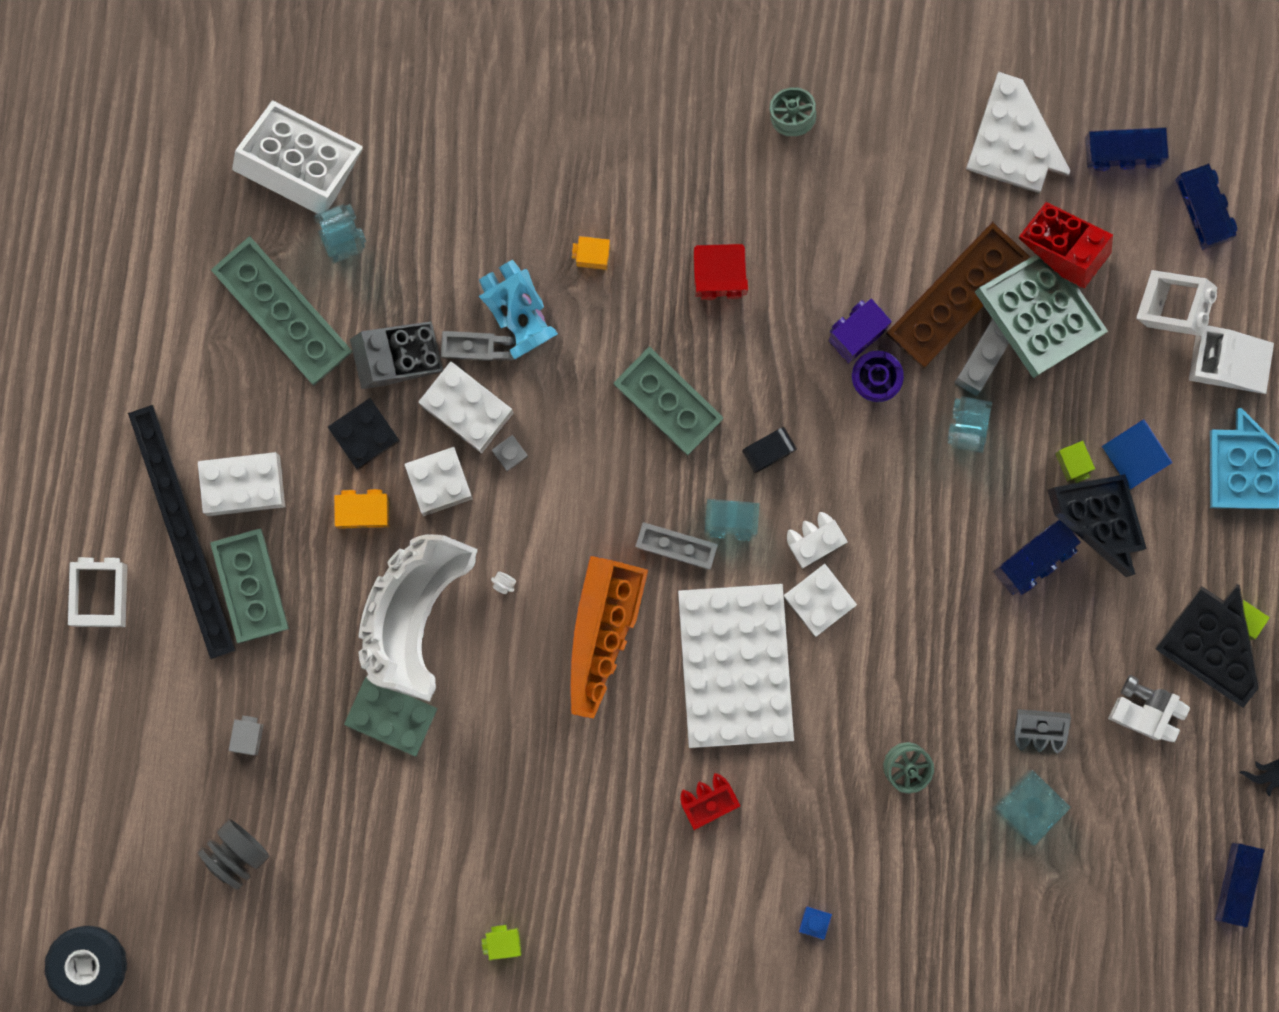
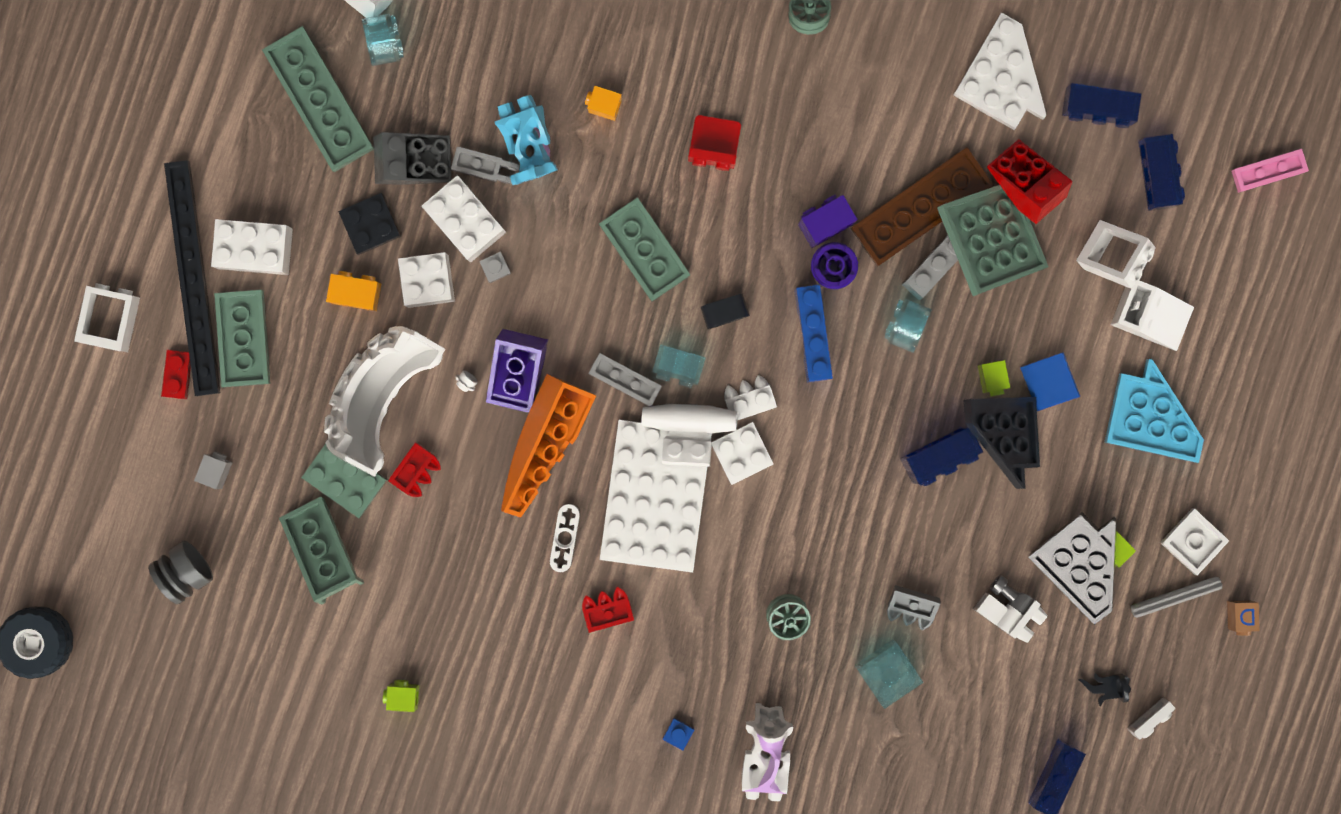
camera: 15 degrees right, 5 degrees up
none -> red plate [161,350,191,399]
none -> sand green plate [279,497,364,605]
none -> red plate [388,442,441,497]
none -> dark purple slope [486,329,548,413]
none -> white beam [550,504,580,572]
none -> white plate [642,404,738,467]
none -> white hips [742,703,793,801]
none -> blue arch [794,285,833,383]

